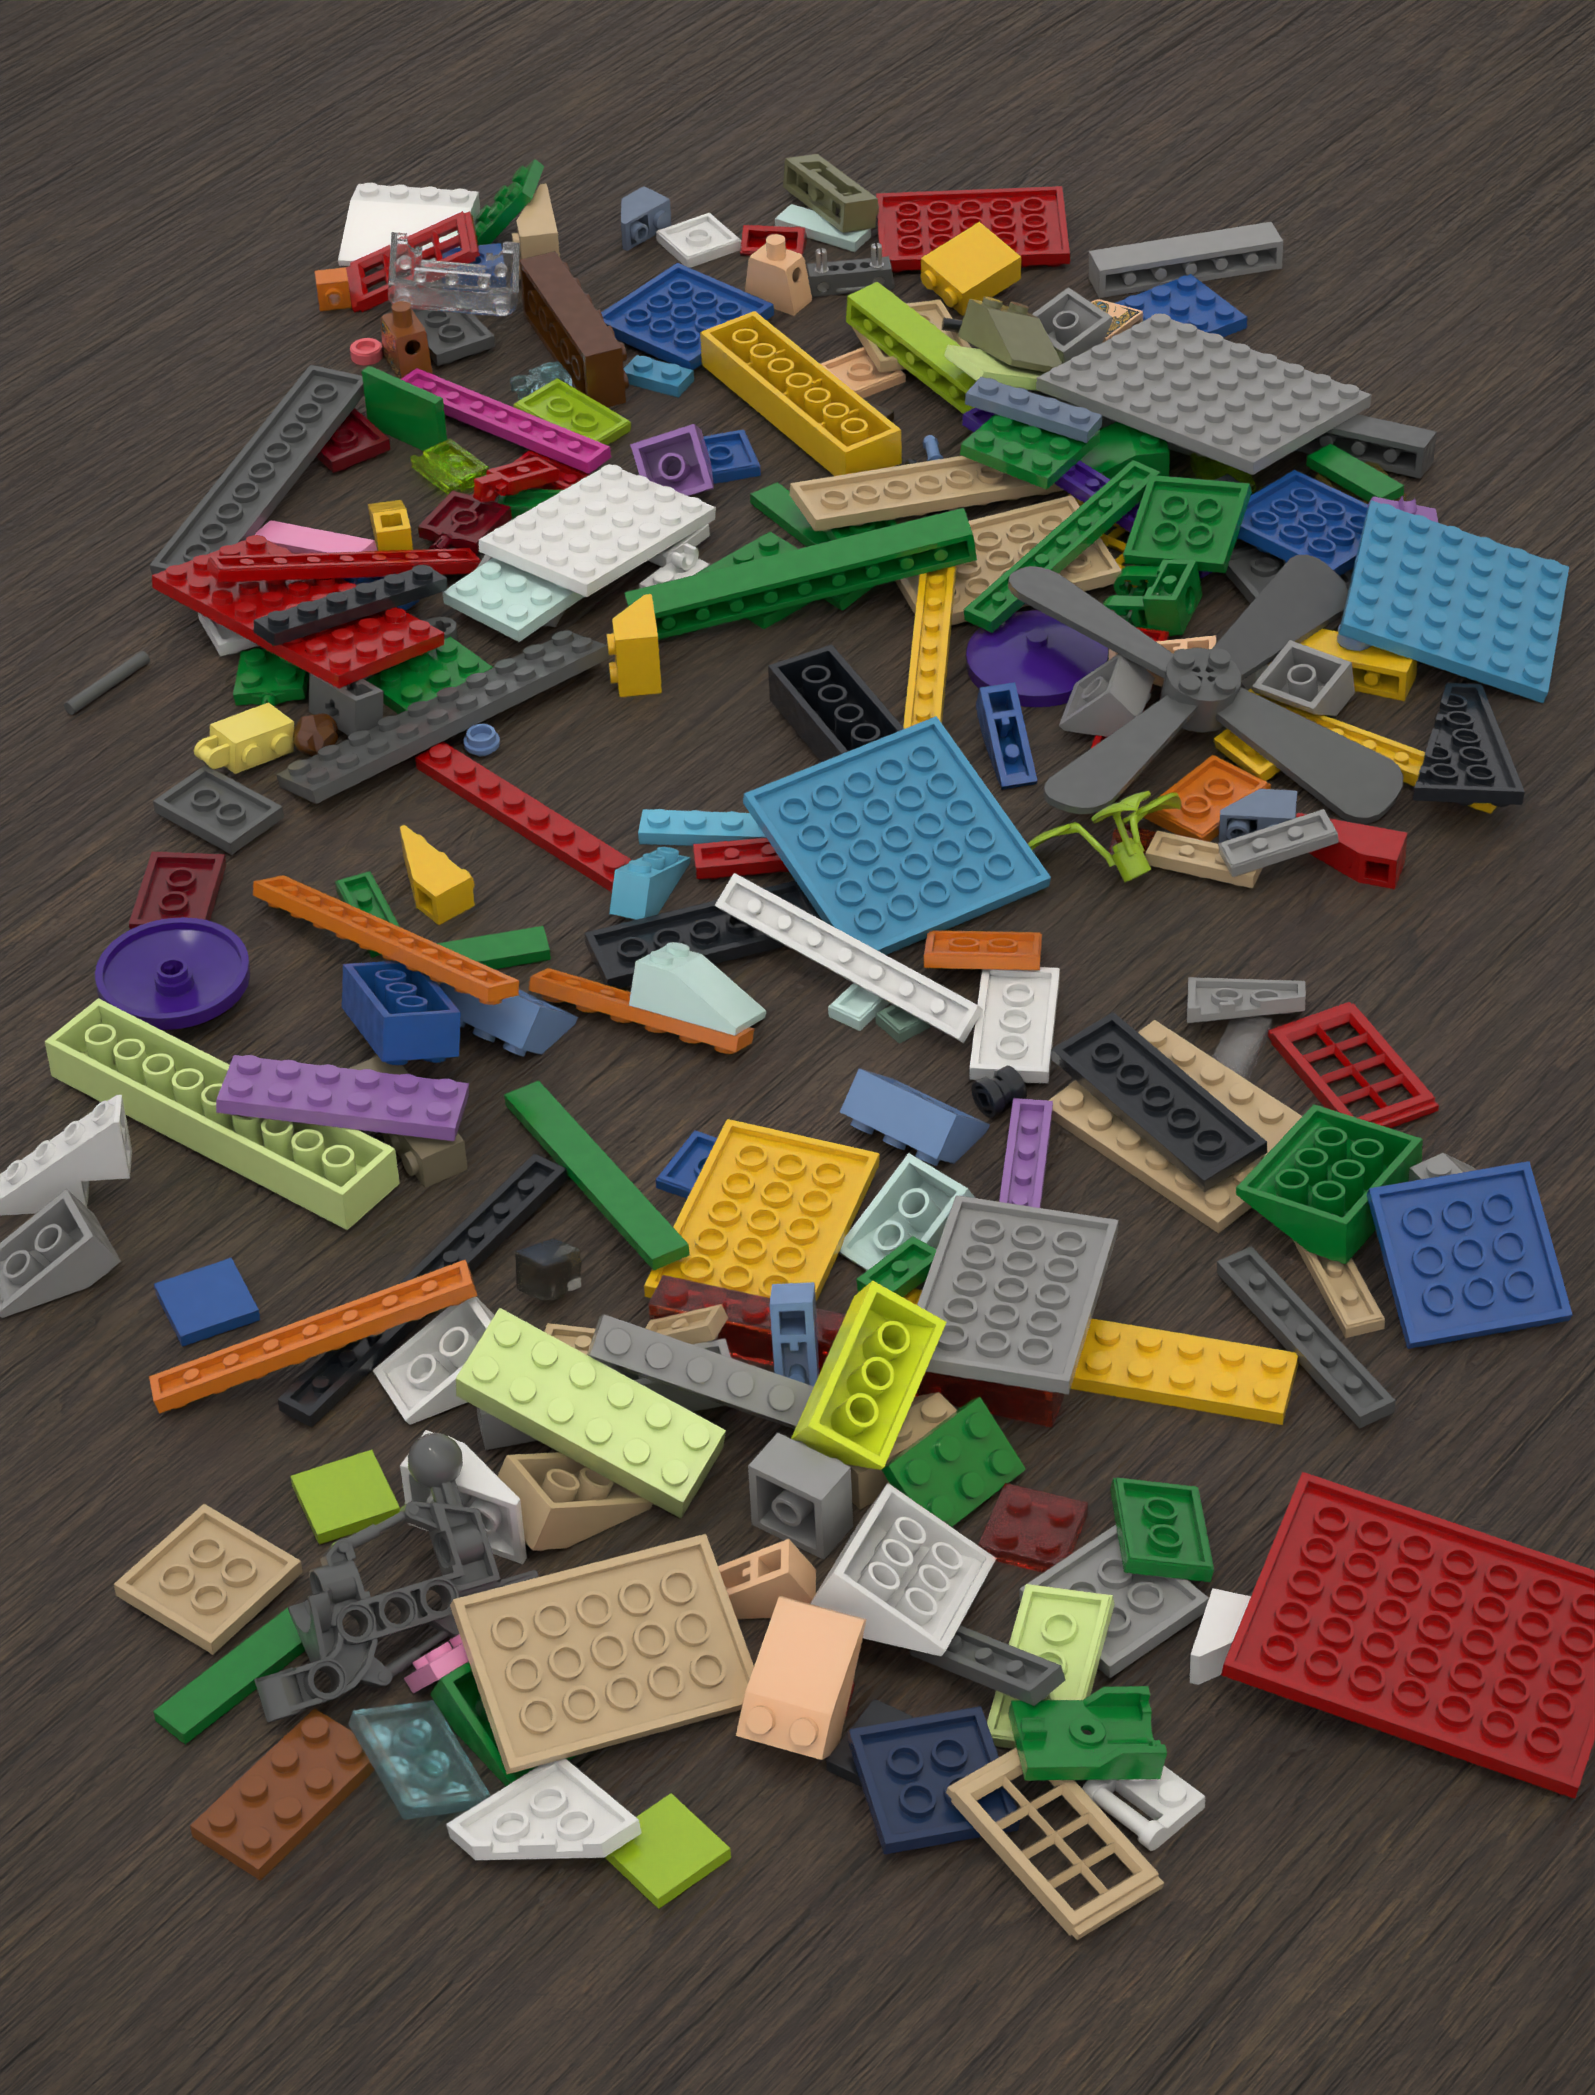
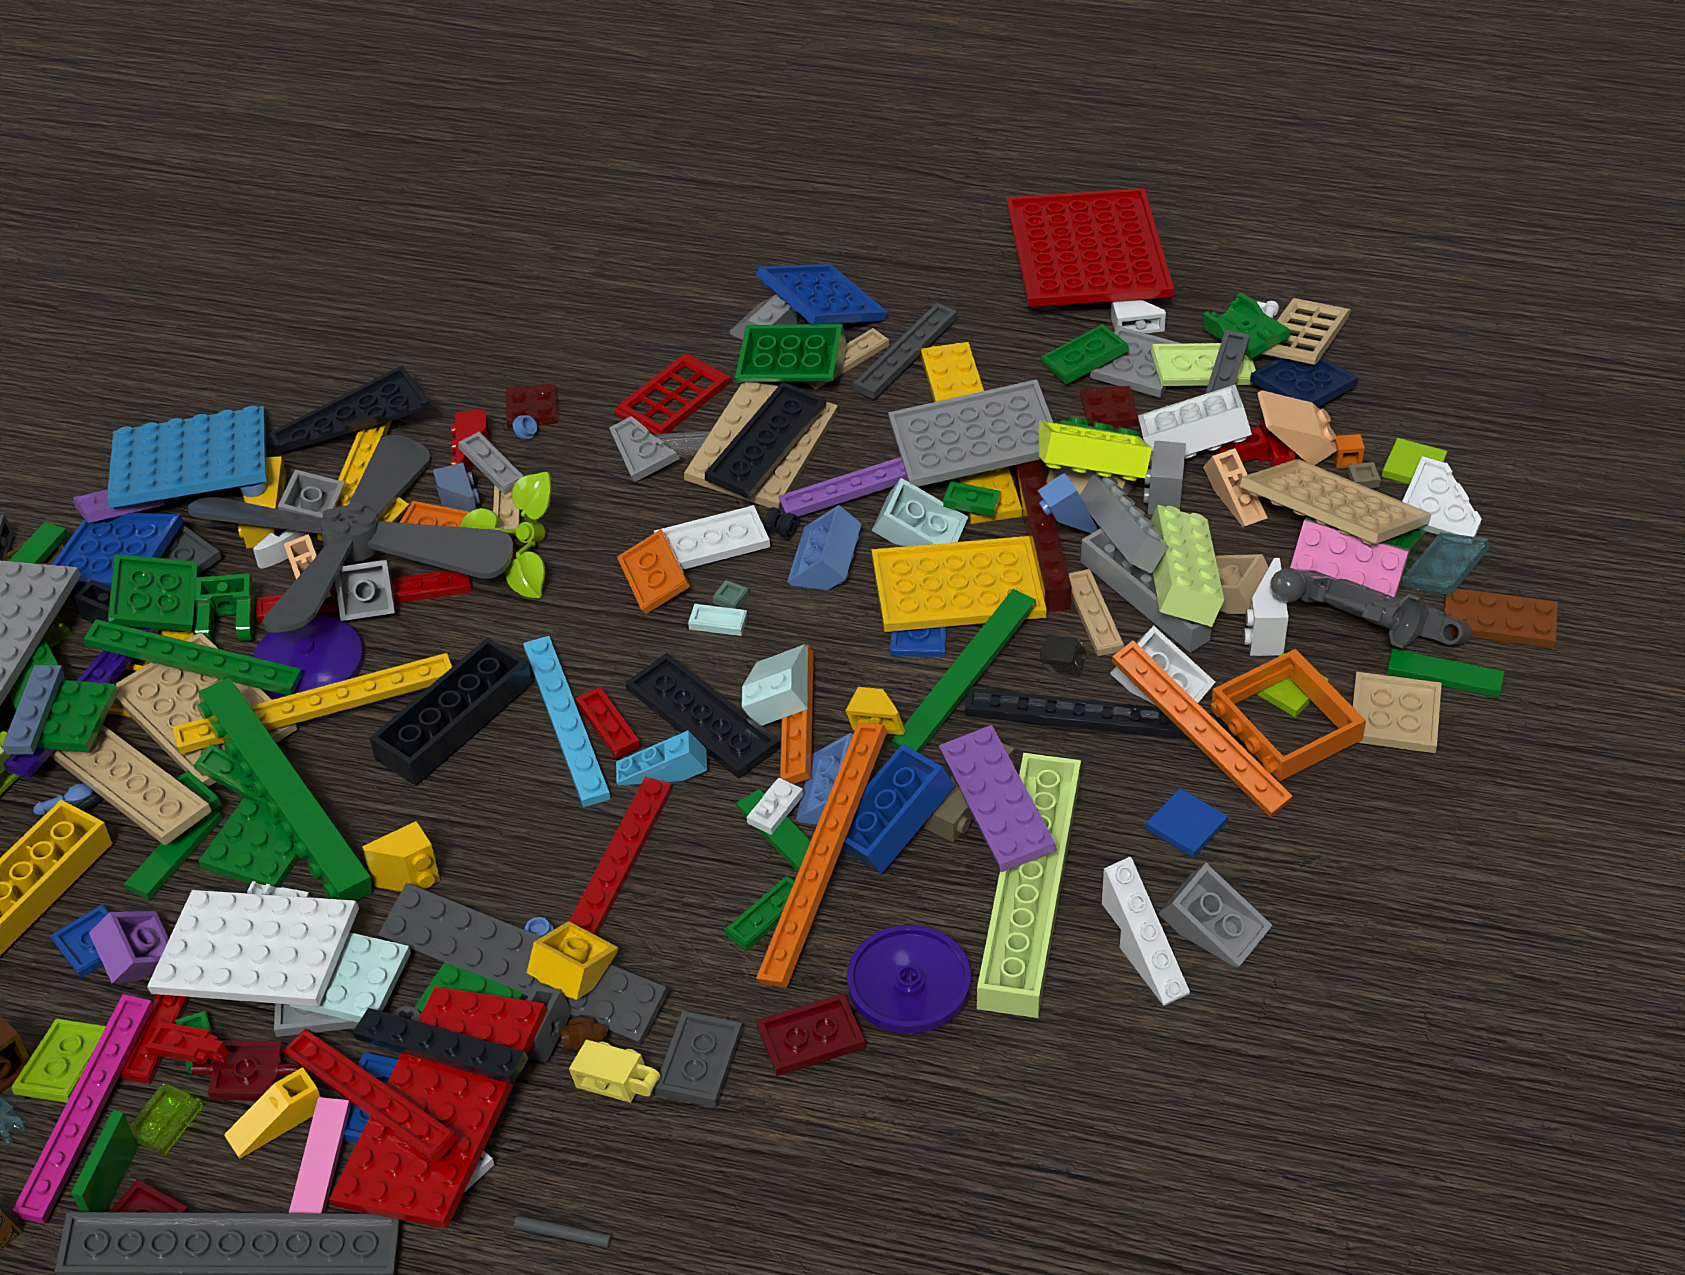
camera: 115 degrees left, 5 degrees up
green plate [233,649,310,707] -> none
yellow slope [400,825,475,925] -> none
tan plate [645,1304,728,1344] -> none
white plate [715,873,983,1043] -> none
dark azure plate [743,716,1051,955] -> none
blue slope [975,682,1038,789] -> none
none -> clear red plate [506,383,558,428]
none -> medium blue plate [513,415,537,440]
none -> yellow slope [527,921,618,1000]
none -> white plate [747,777,803,835]
none -> yellow slope [845,687,905,735]
none -> orange window [1211,649,1366,781]
none -> orange plate [1332,434,1365,469]
none -> dark tan plate [1347,462,1381,488]

